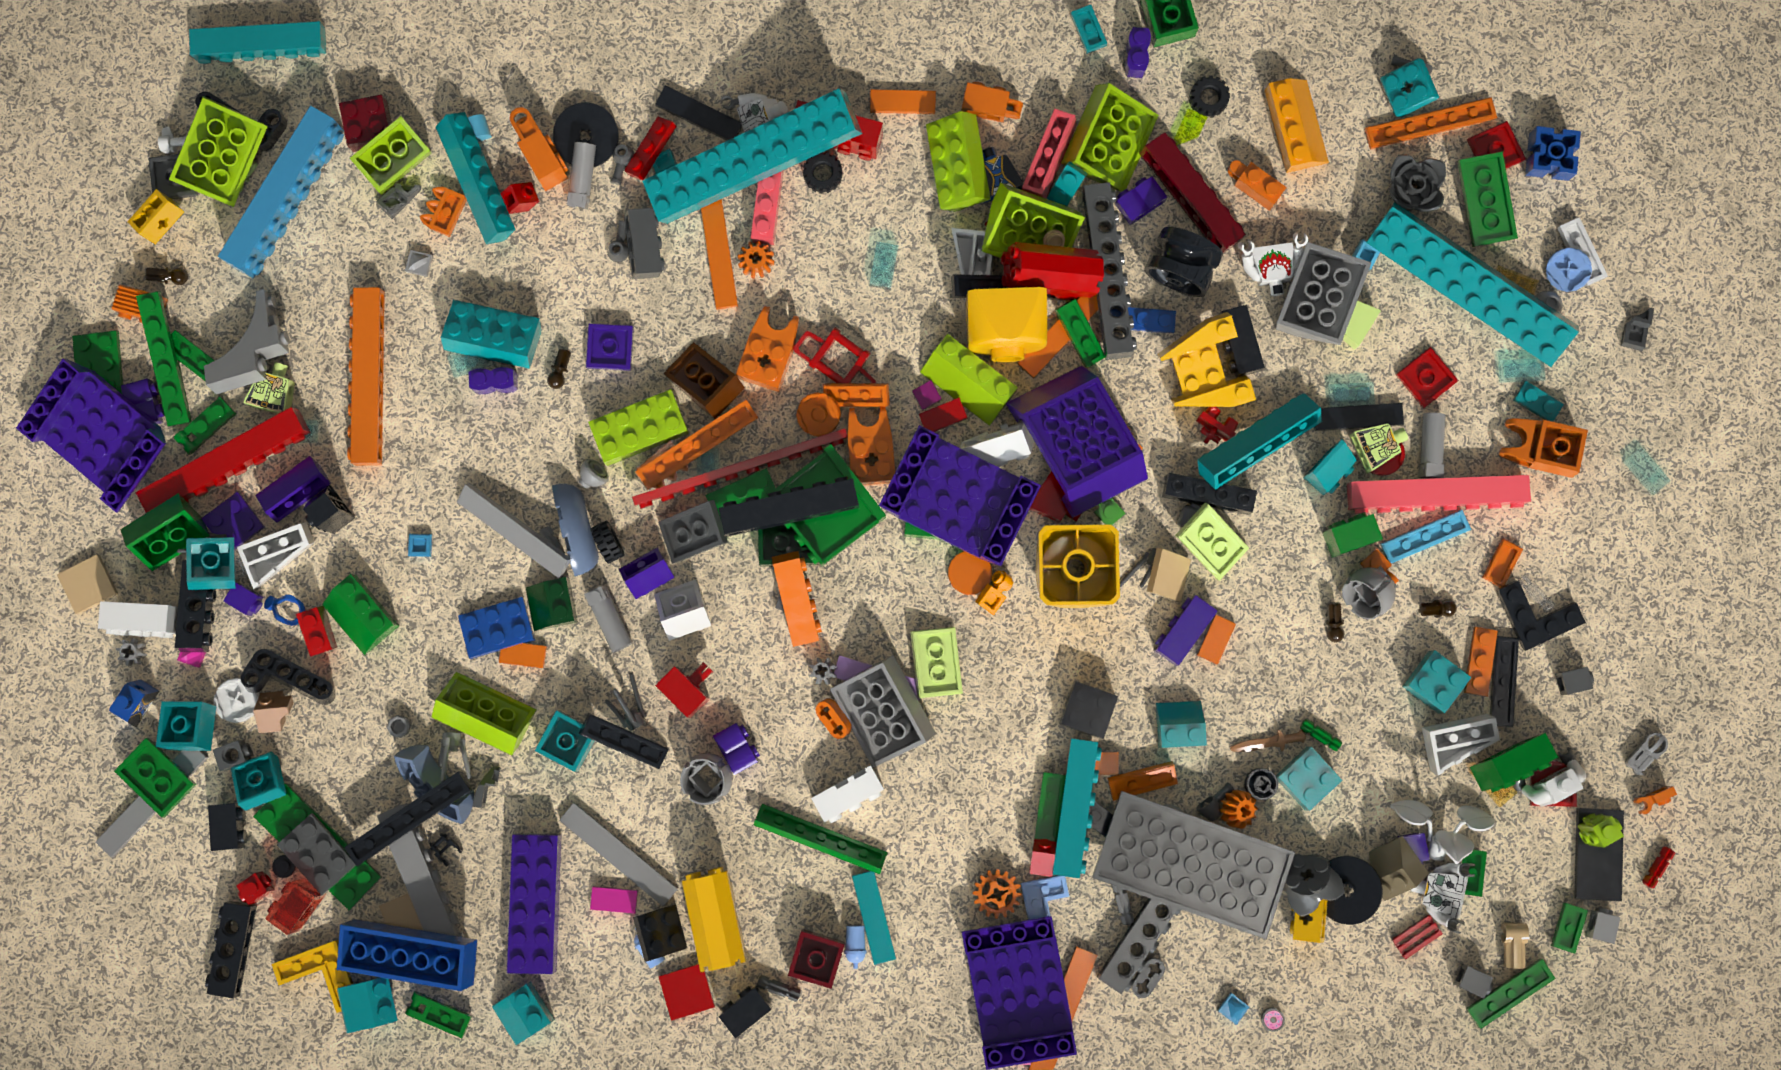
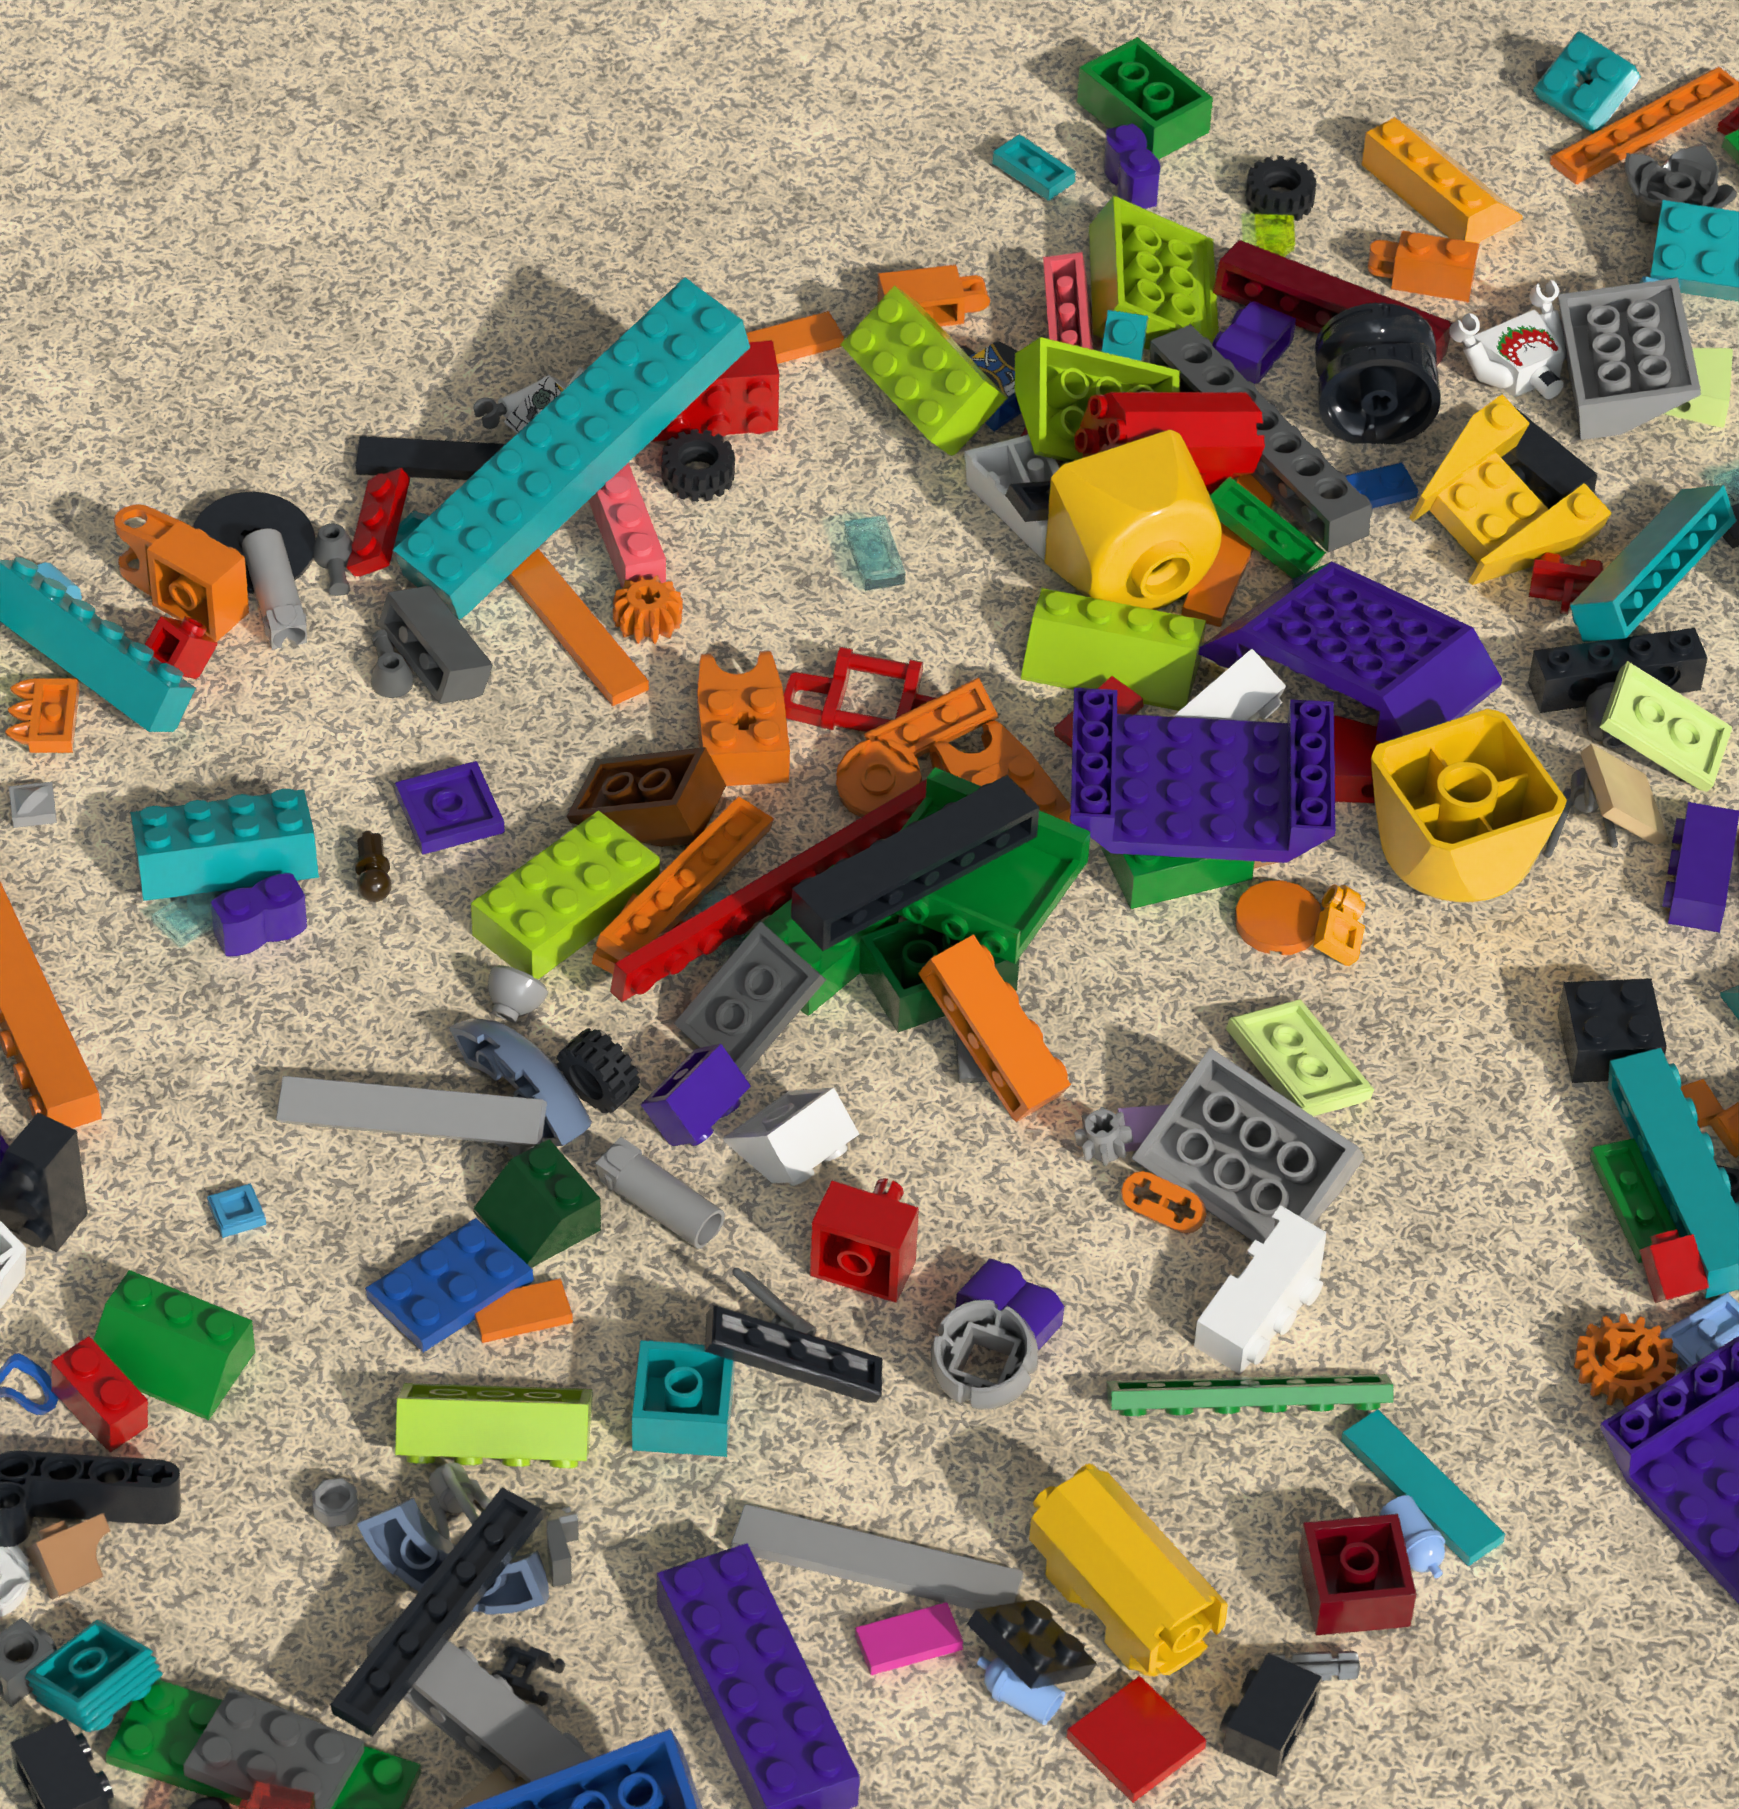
camera: 25 degrees left, 35 degrees down
magenta tile [912,380,942,411] -> none

